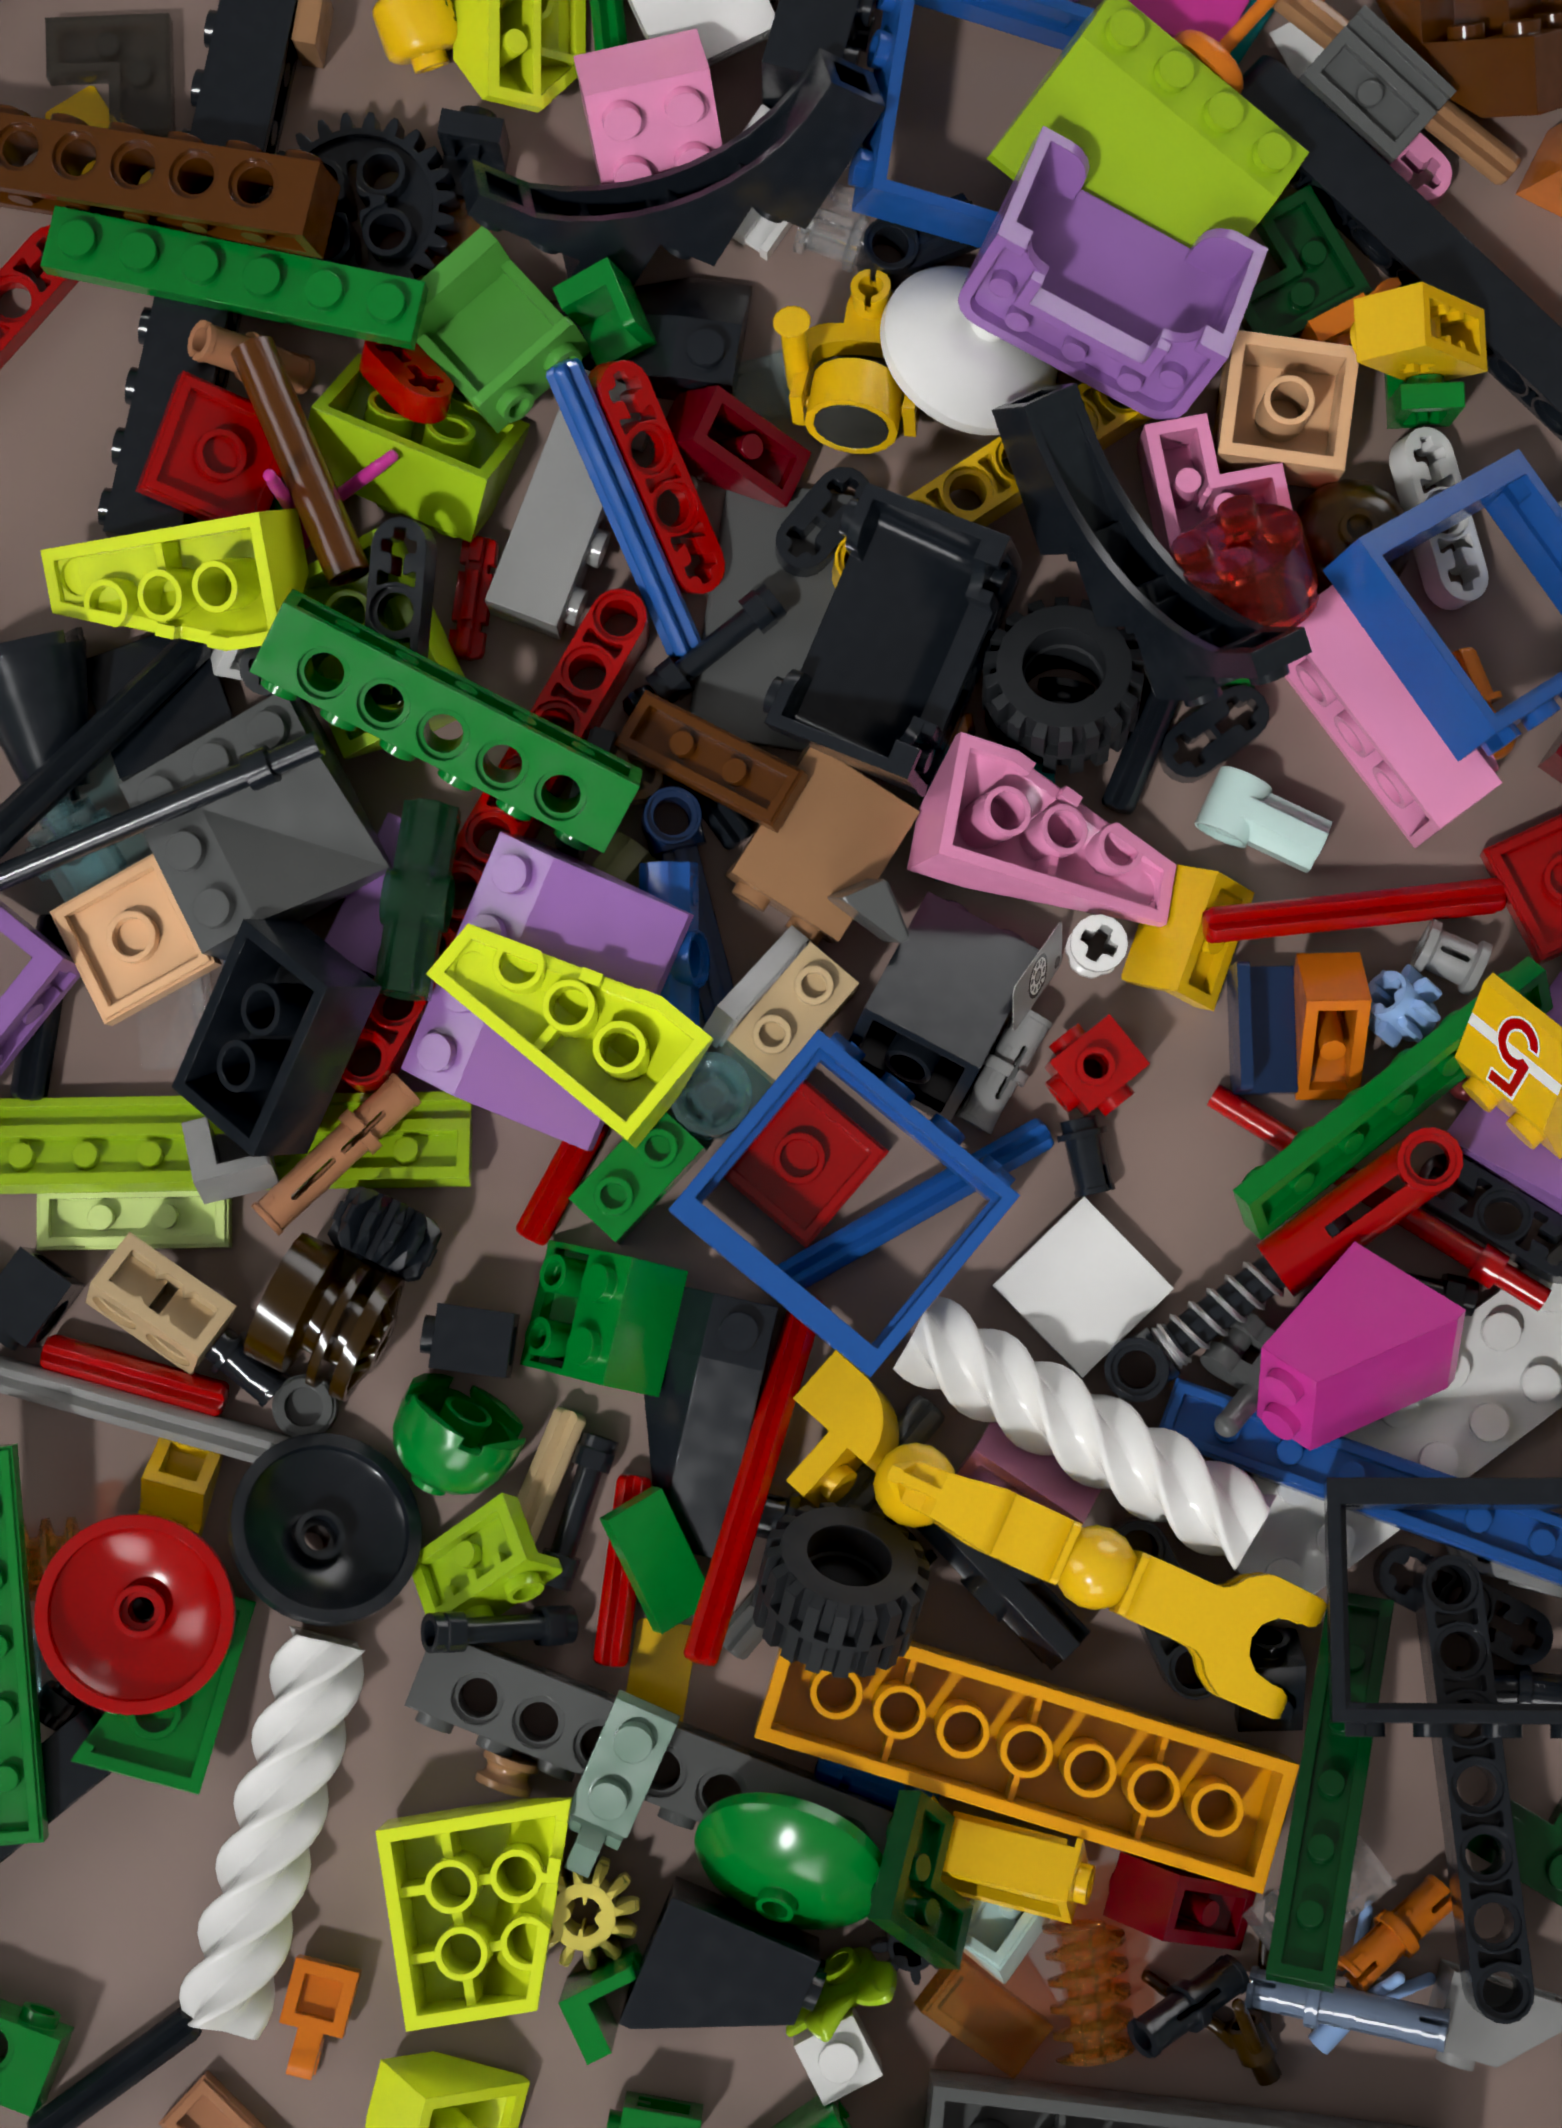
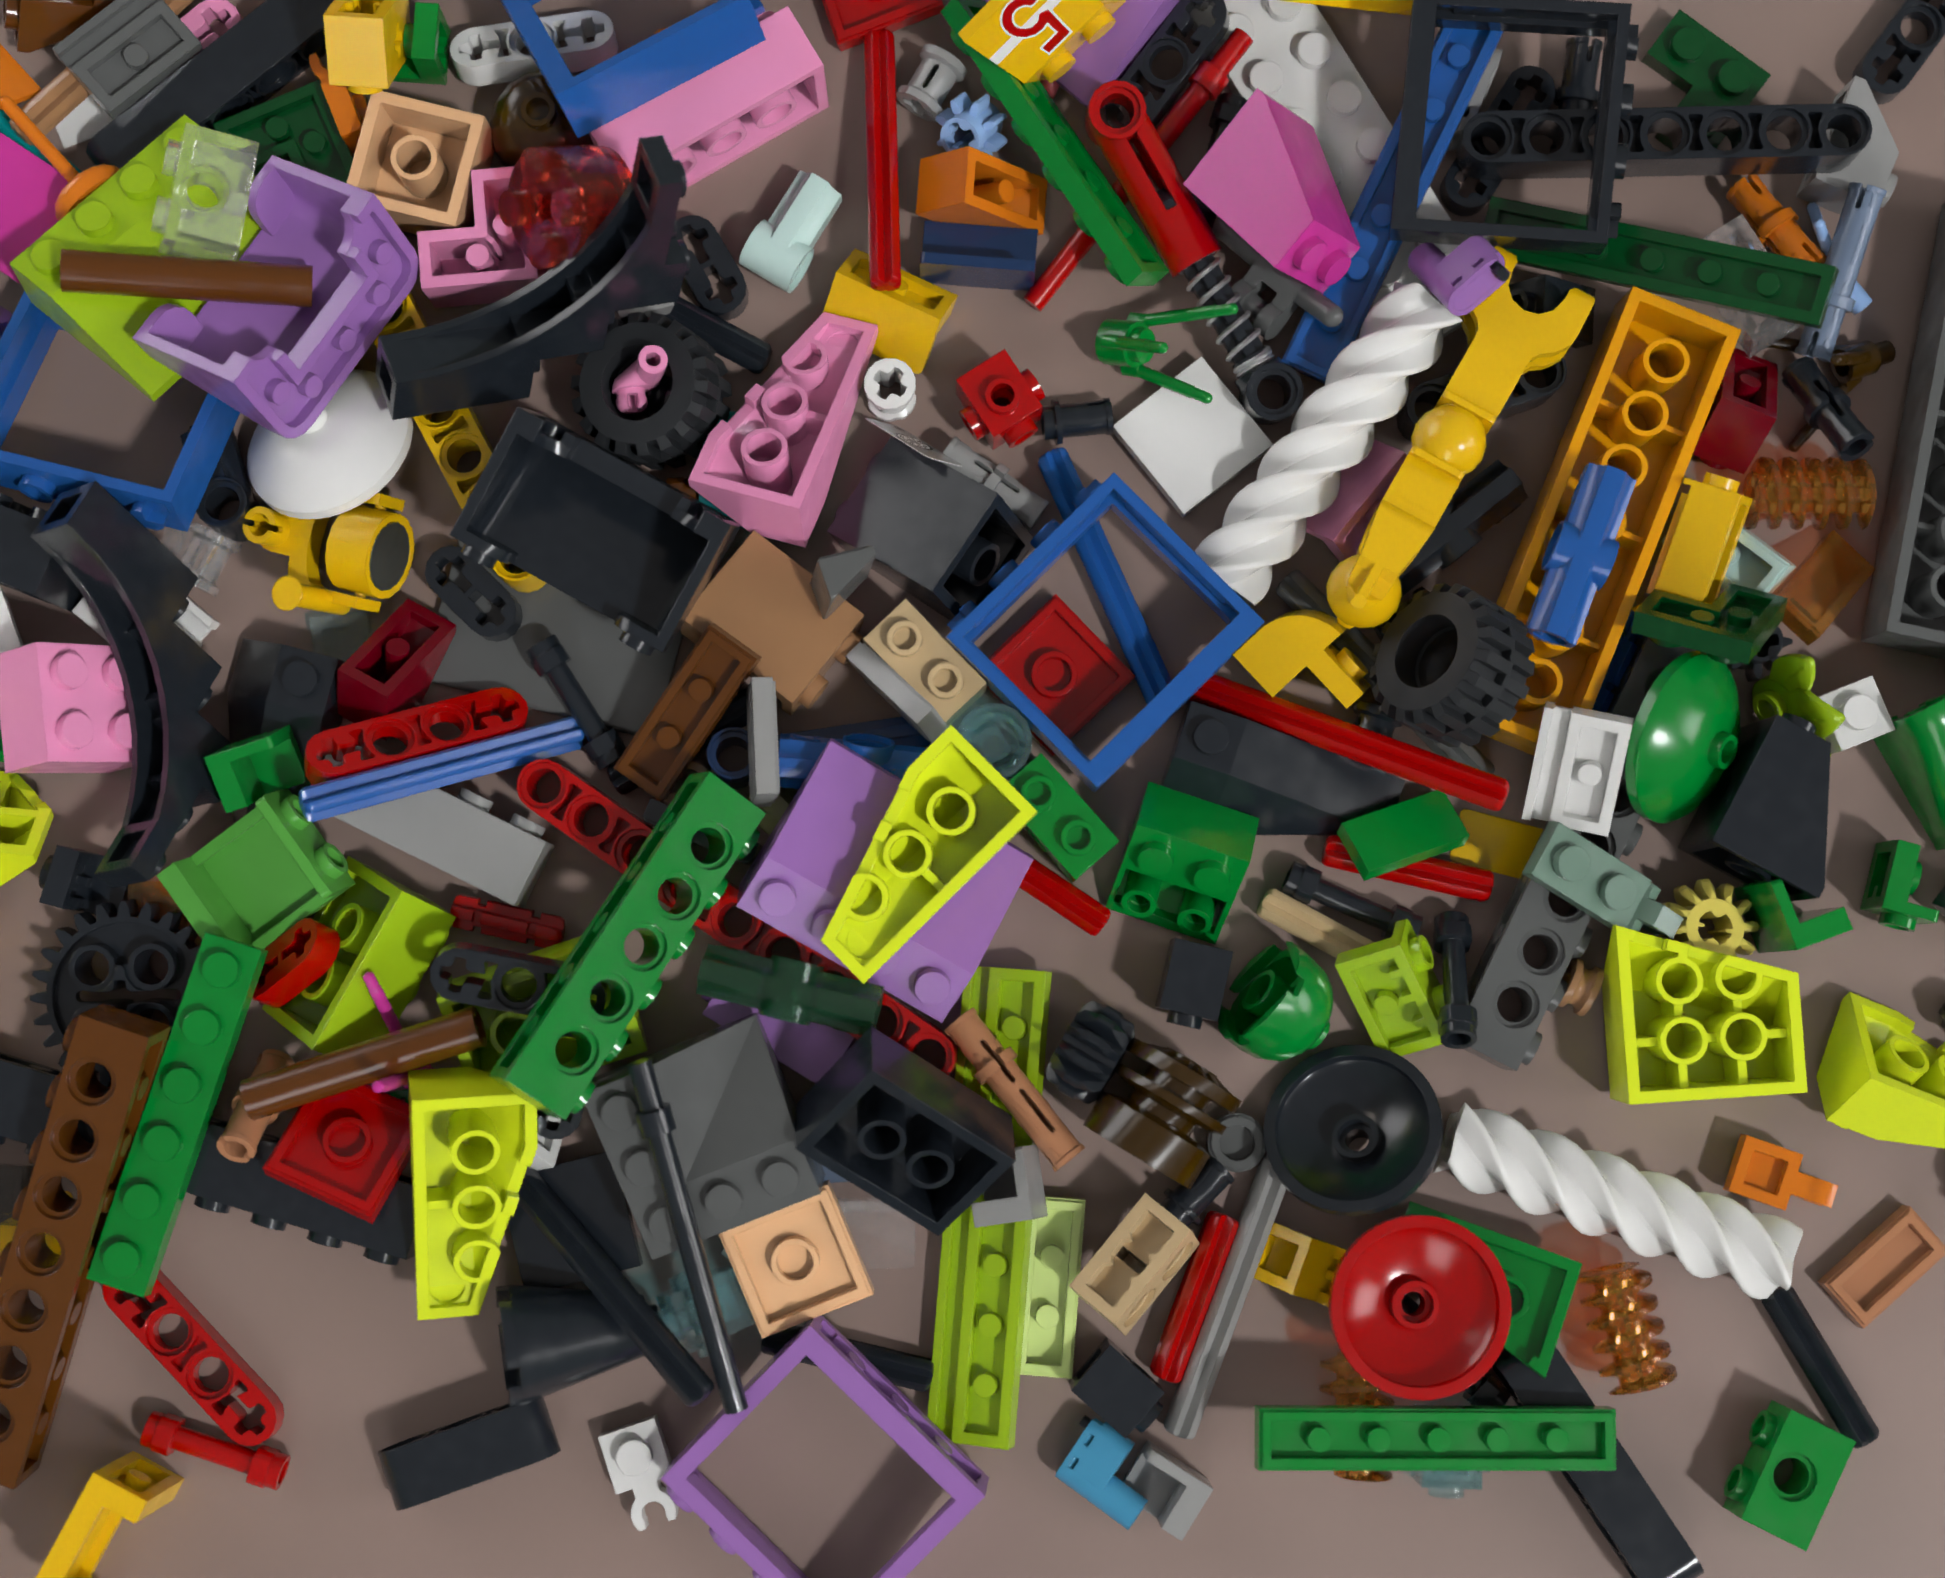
camera: 90 degrees left, 0 degrees up
none -> reddish brown piece [60,249,313,307]
none -> clear brick [150,122,259,260]
none -> bright pink arm [612,345,668,414]
none -> light grey tile [746,677,780,807]
none -> green plant [1095,303,1238,404]
none -> medium lavender piece [1408,236,1510,316]
none -> white plate [1522,701,1634,837]
none -> blue piece [1525,463,1637,648]
none -> clear orange piece [1576,1262,1678,1395]

